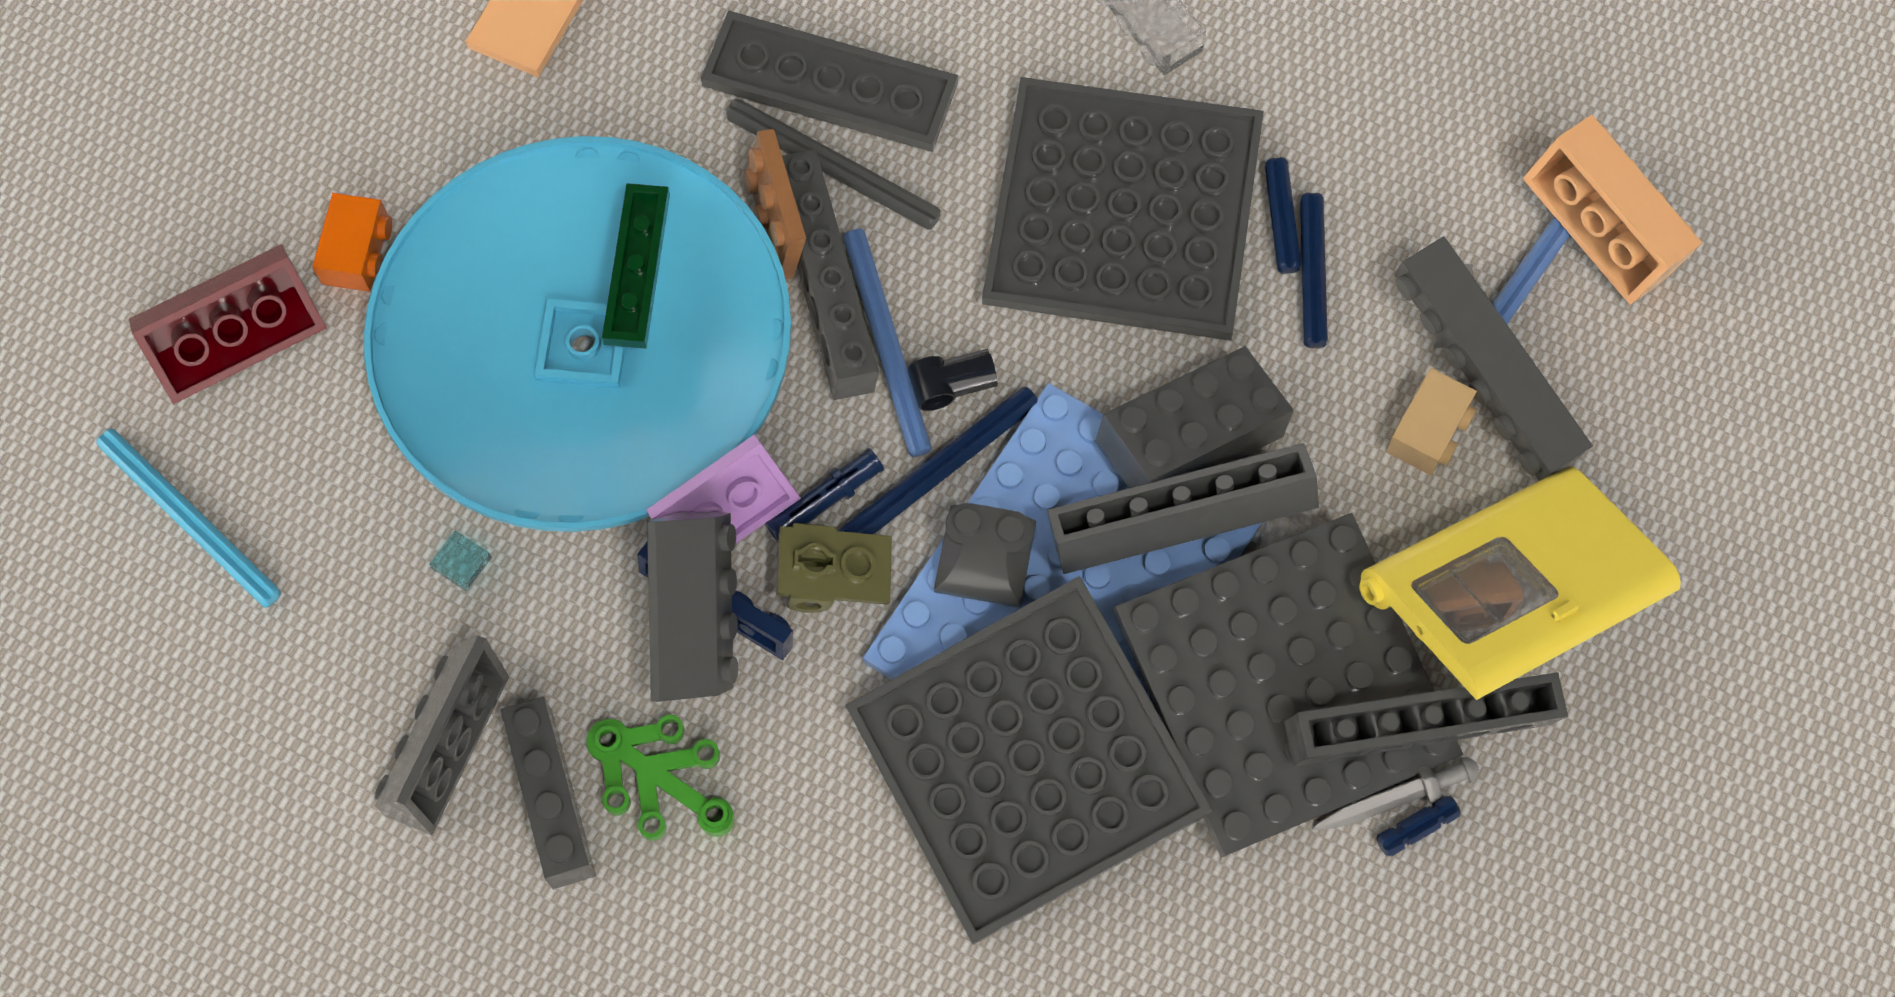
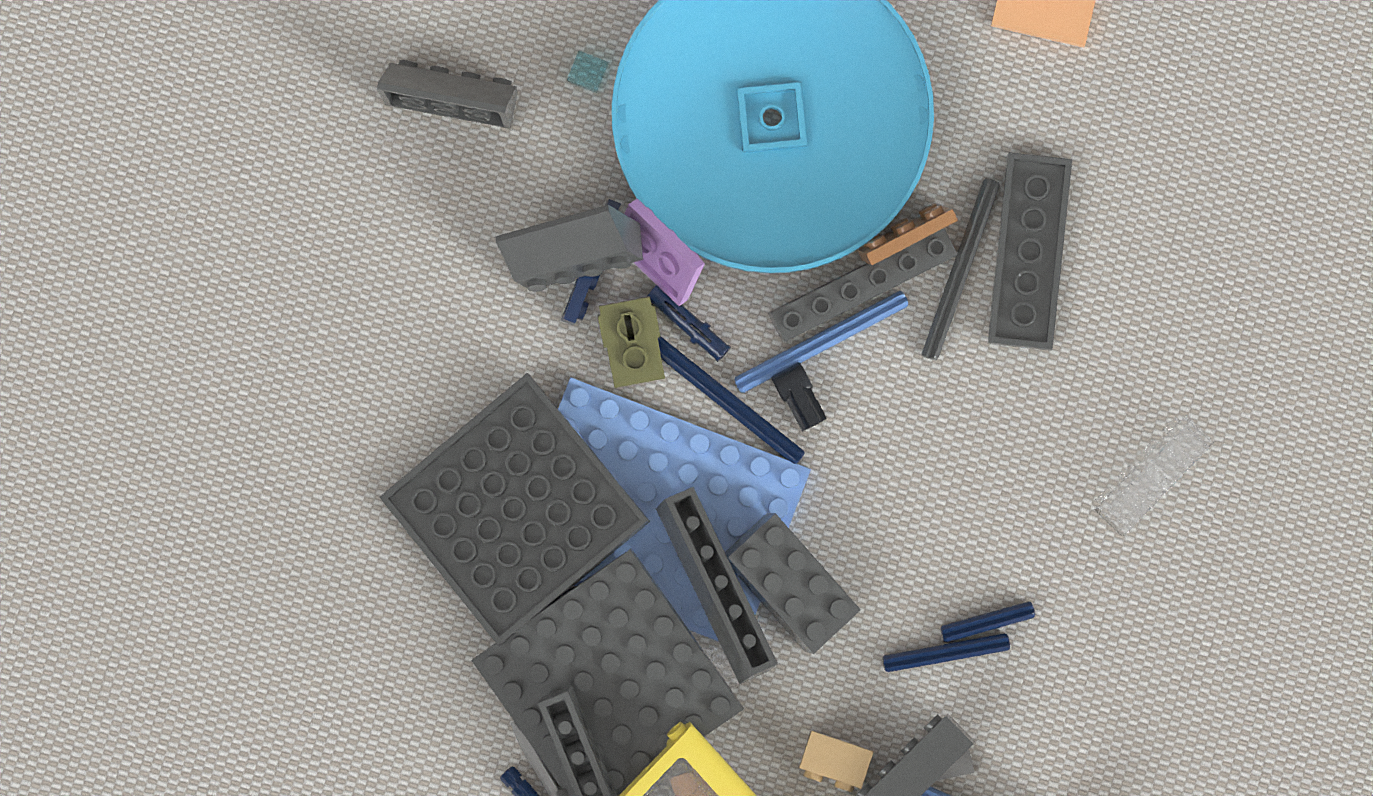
camera: 80 degrees right, 15 degrees up
dark grey brick [500,696,596,889] -> none
bright green plant [586,715,735,841] -> none
dark green plate [602,183,670,349] -> none
dark grey slope [934,503,1036,608] -> none
dark grey plate [982,77,1264,341] -> none

